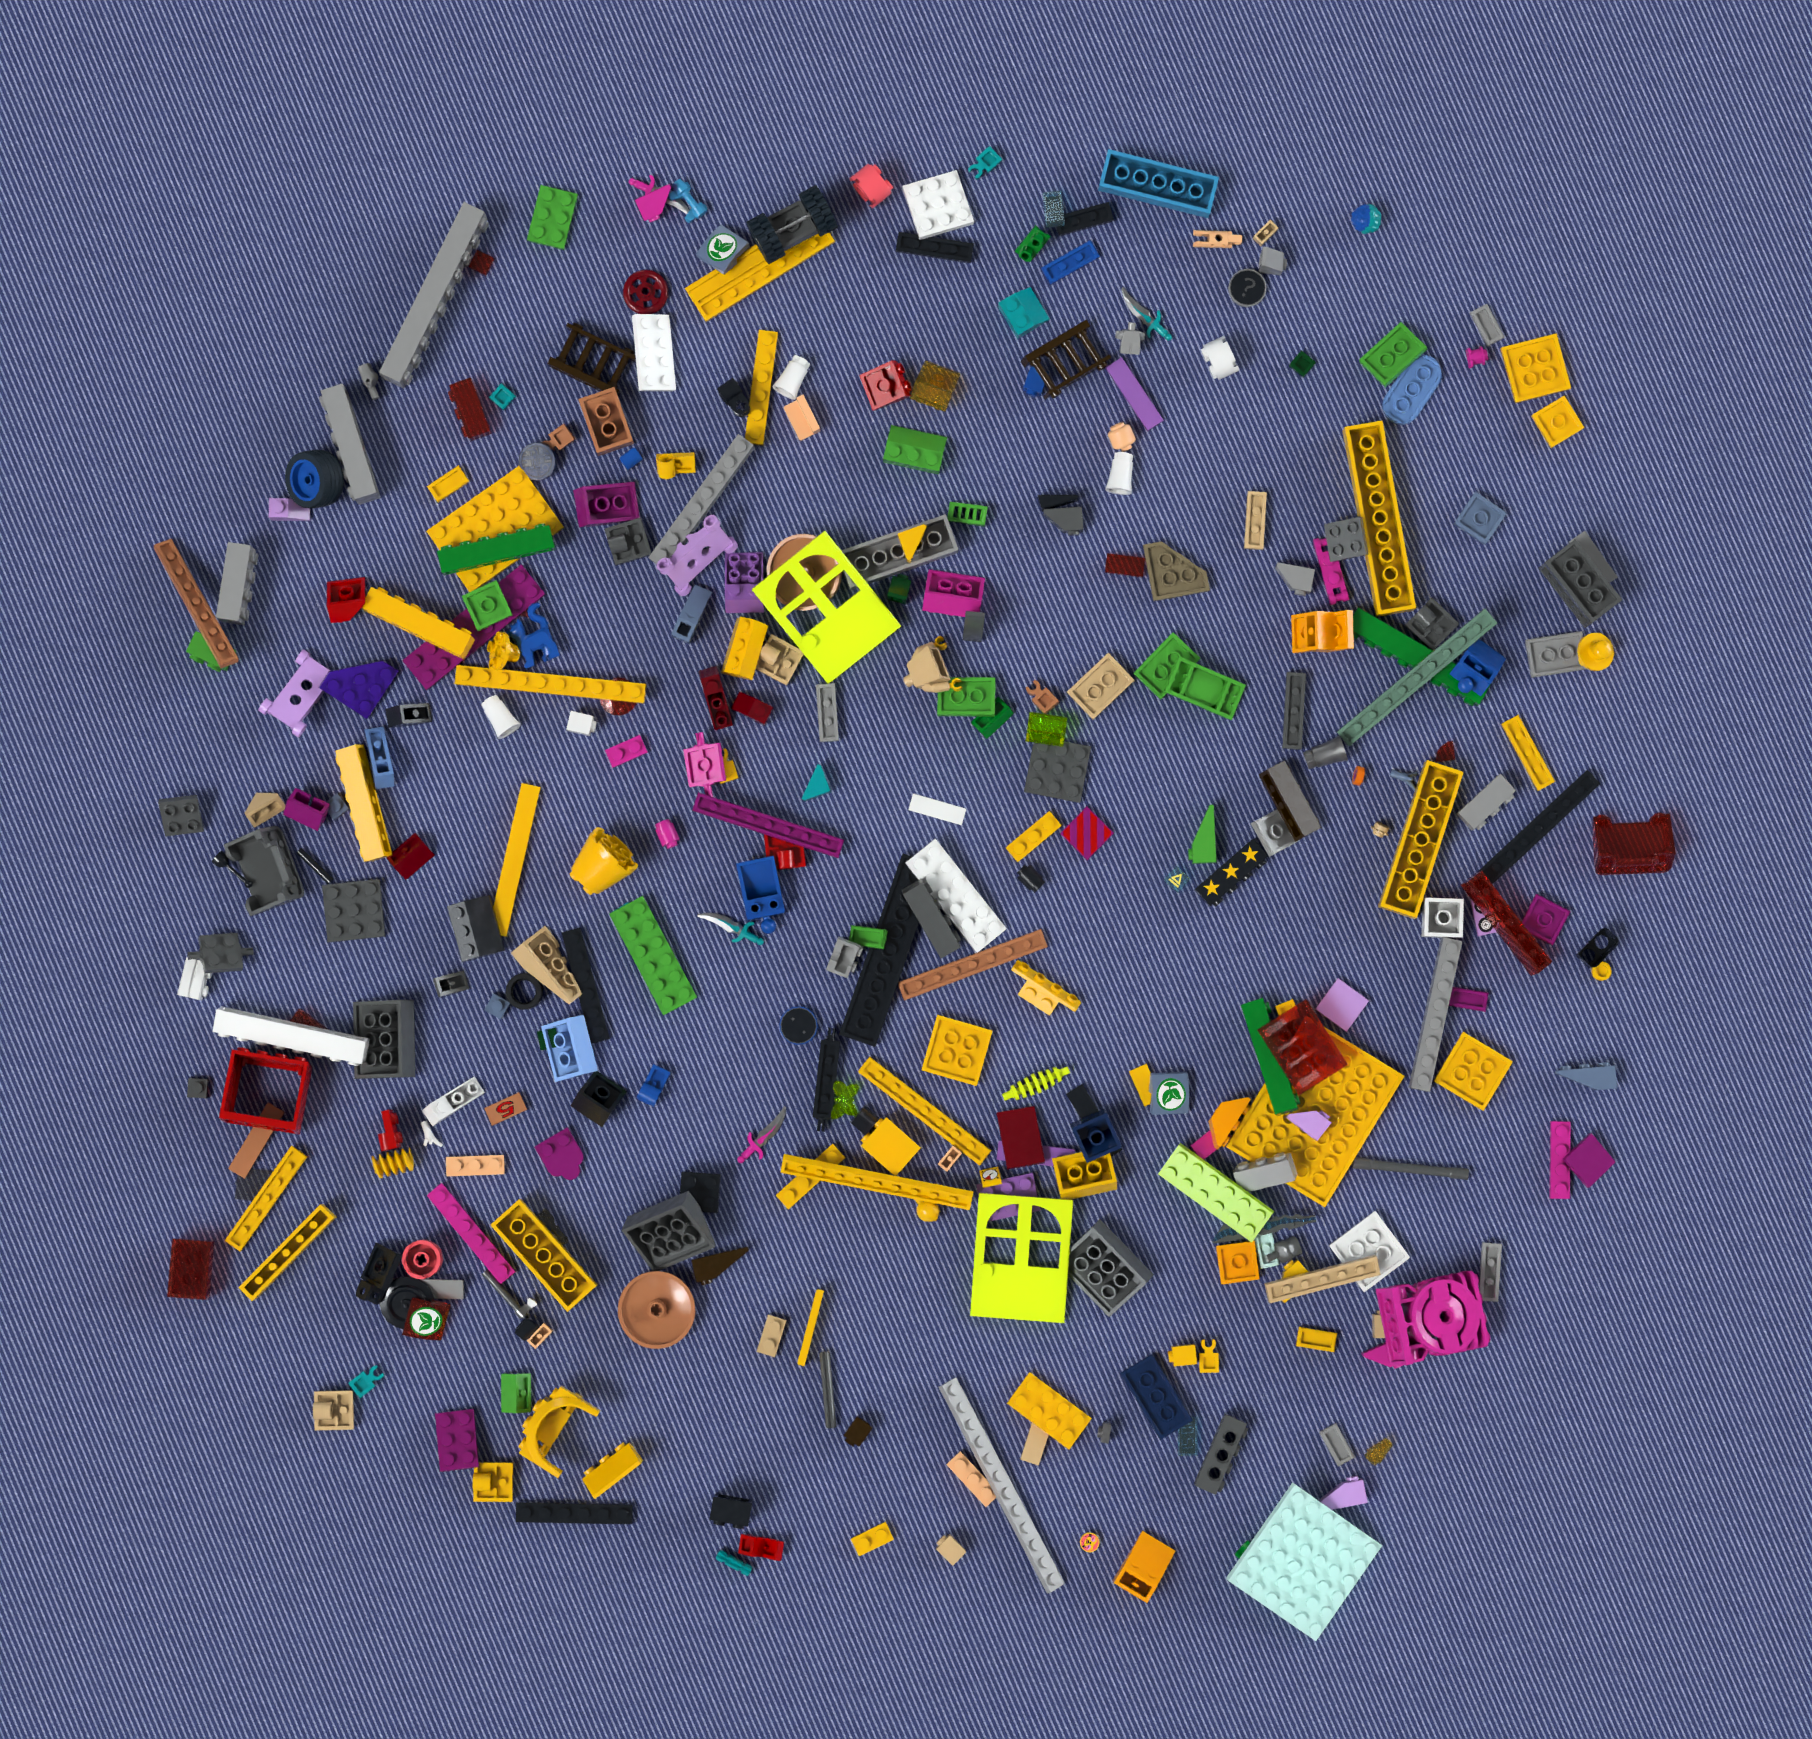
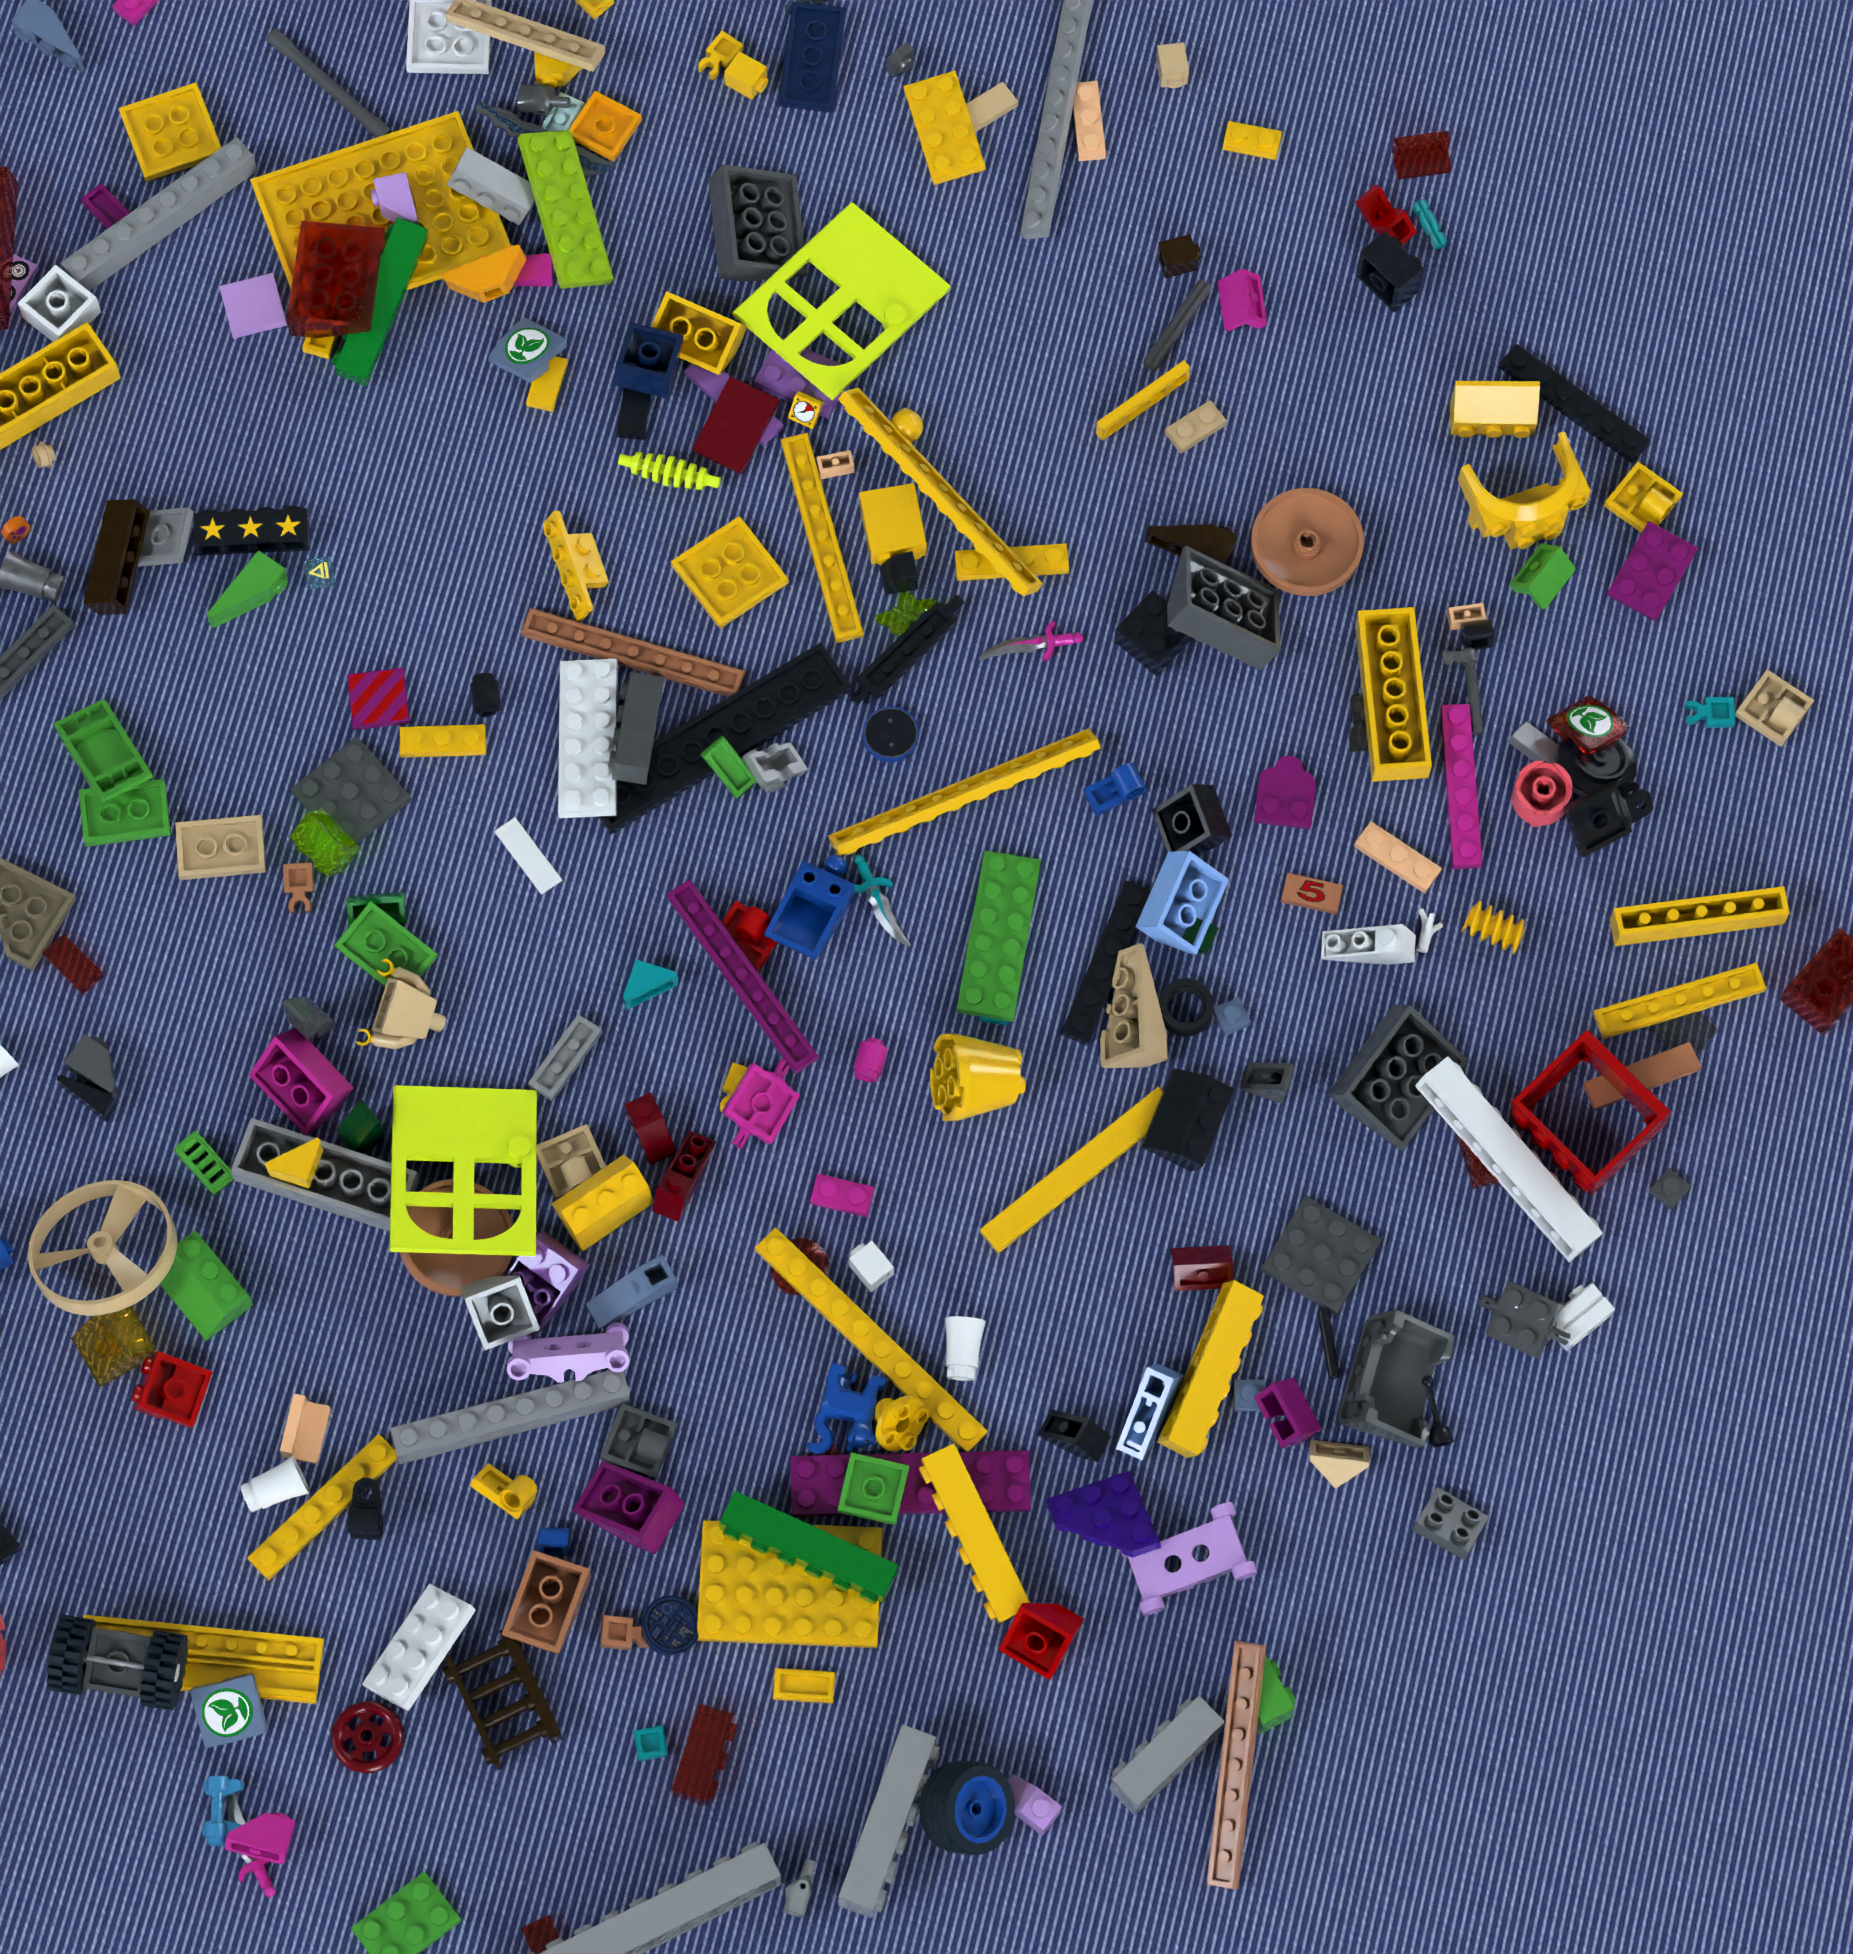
camera: 140 degrees left, 15 degrees down
red plate [377,1110,403,1151] -> none
none -> tan piece [28,1180,177,1316]
none -> light grey slope [461,1275,540,1351]
none -> yellow plate [828,728,1101,855]
none -> dark pink panel [1218,269,1267,331]
none -> clear red panel [1392,131,1451,180]

